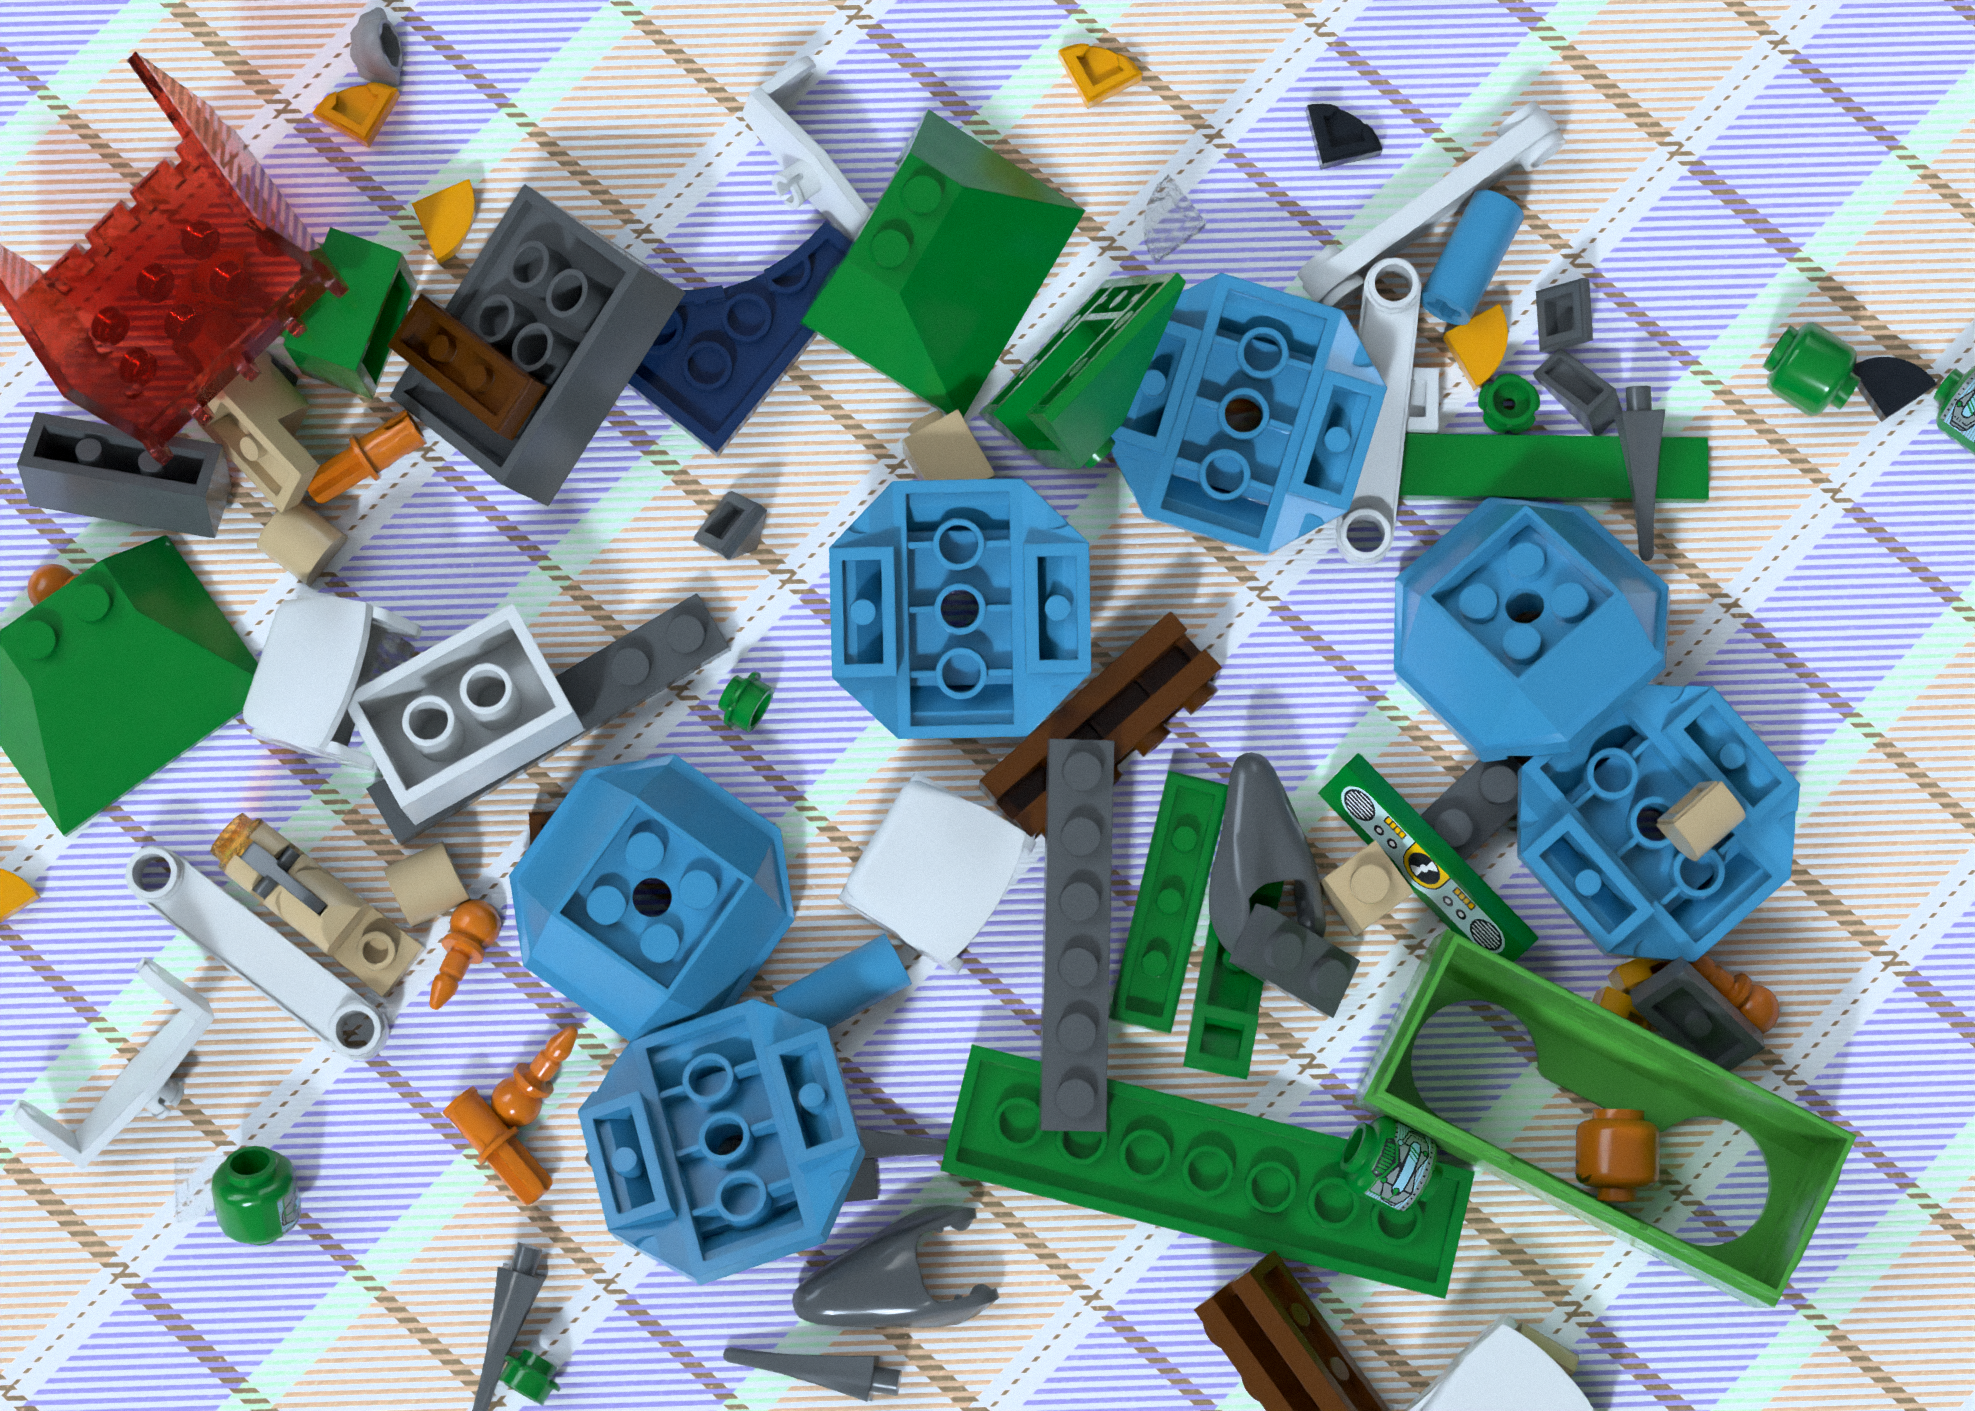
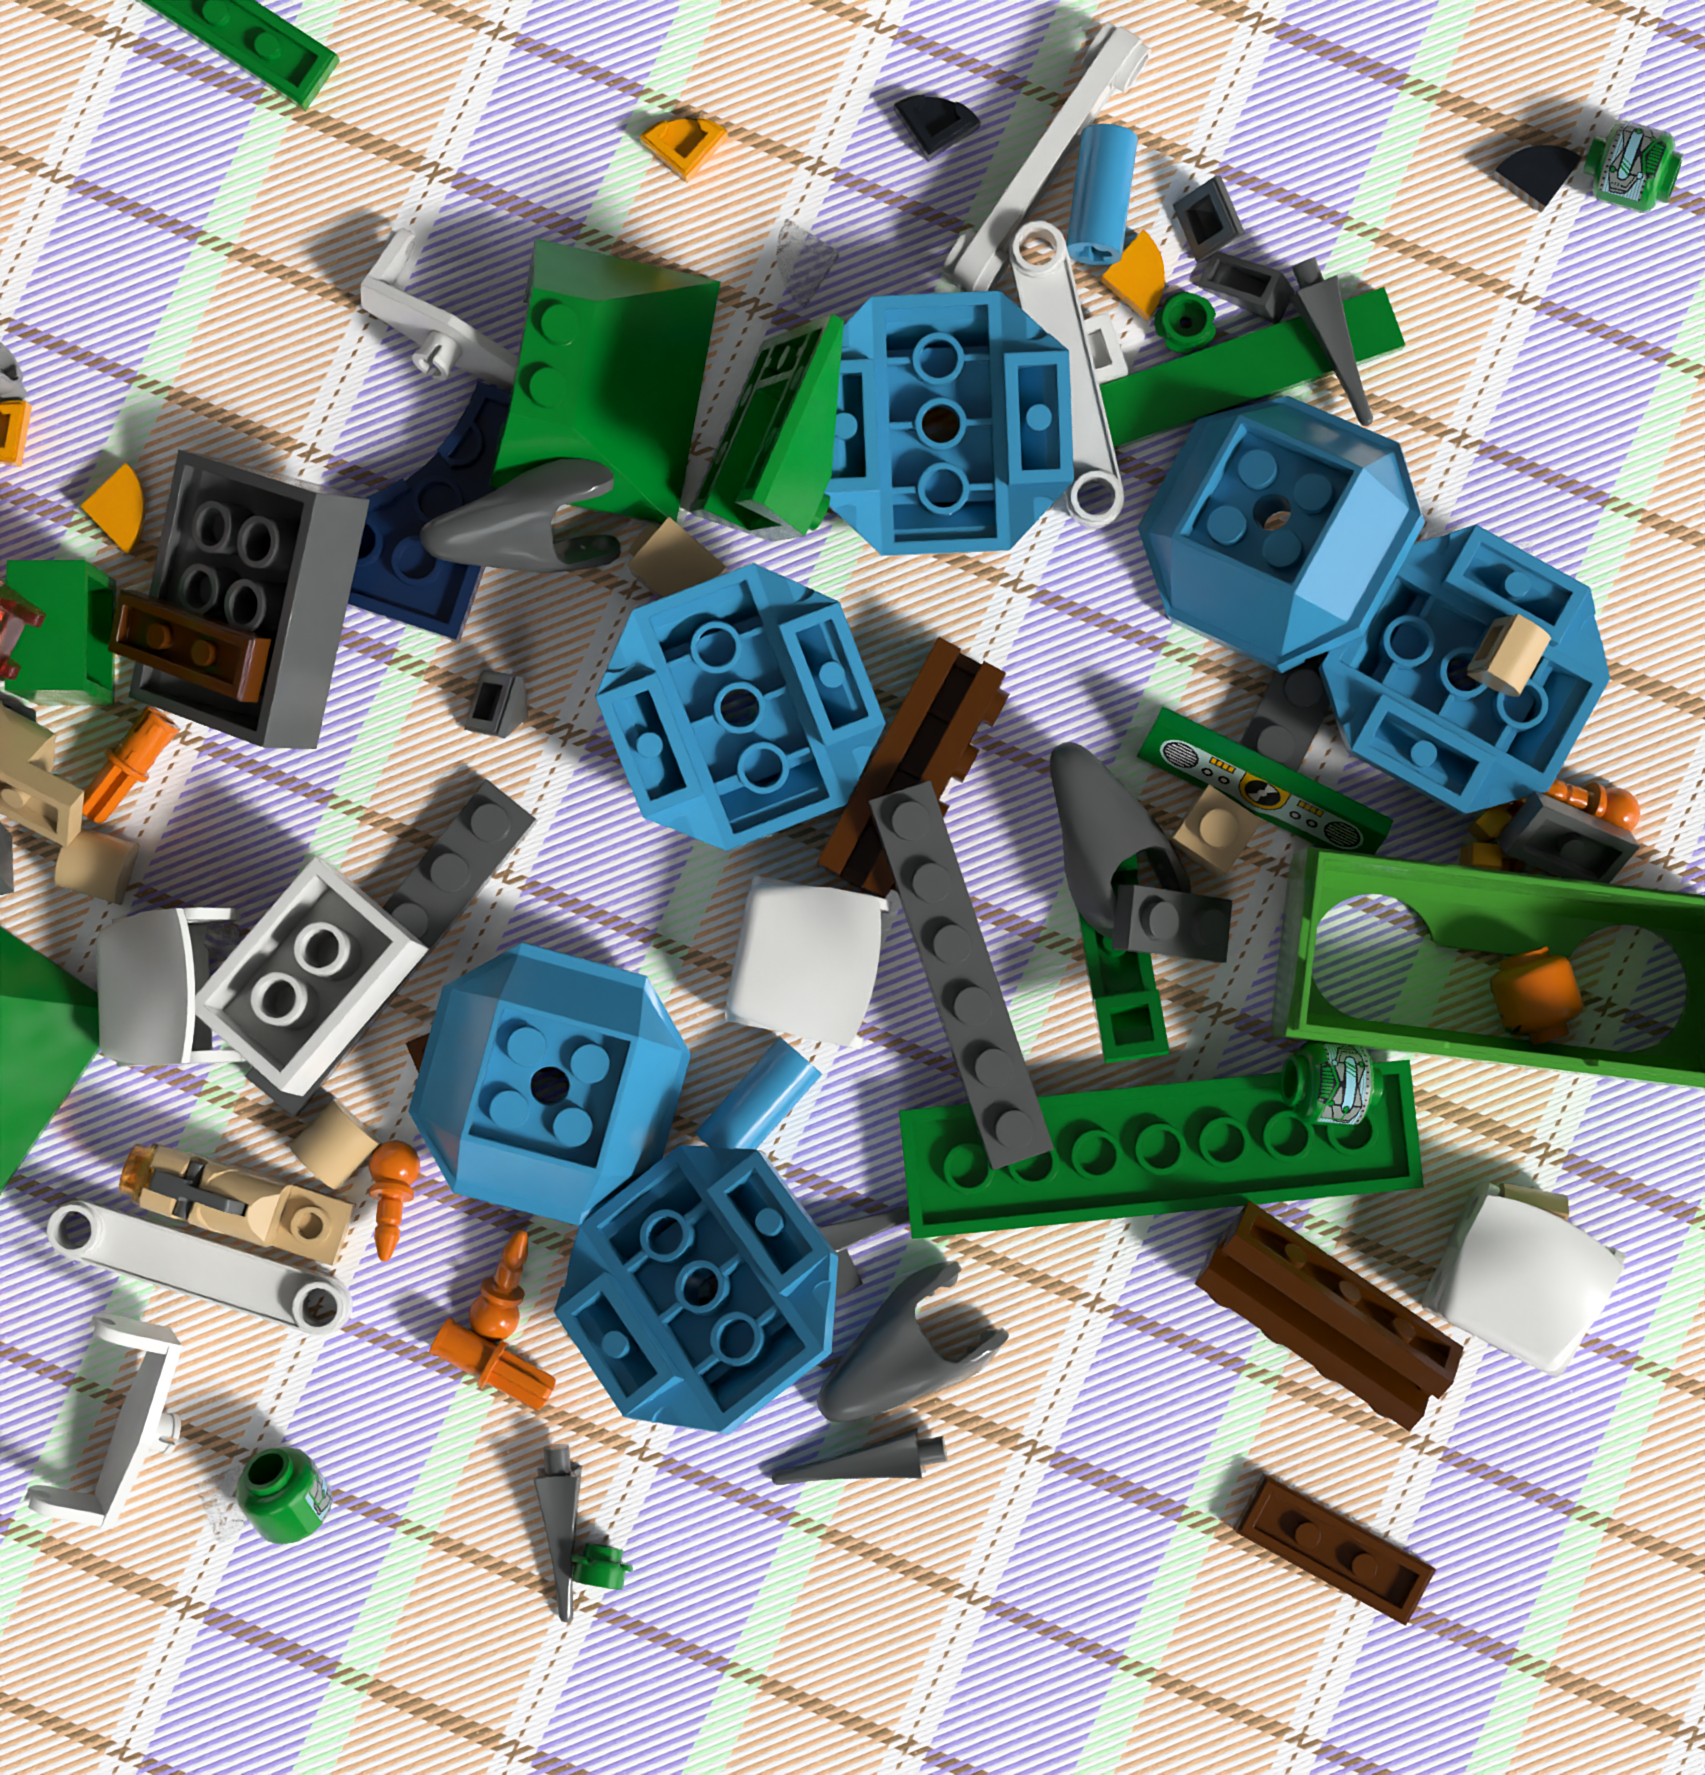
camera: 10 degrees left, 5 degrees up
green plate [718,671,774,733] -> none
green tile [1108,770,1228,1035] -> none
green head [1762,322,1861,416] -> none
none -> dark grey animal [420,459,621,573]

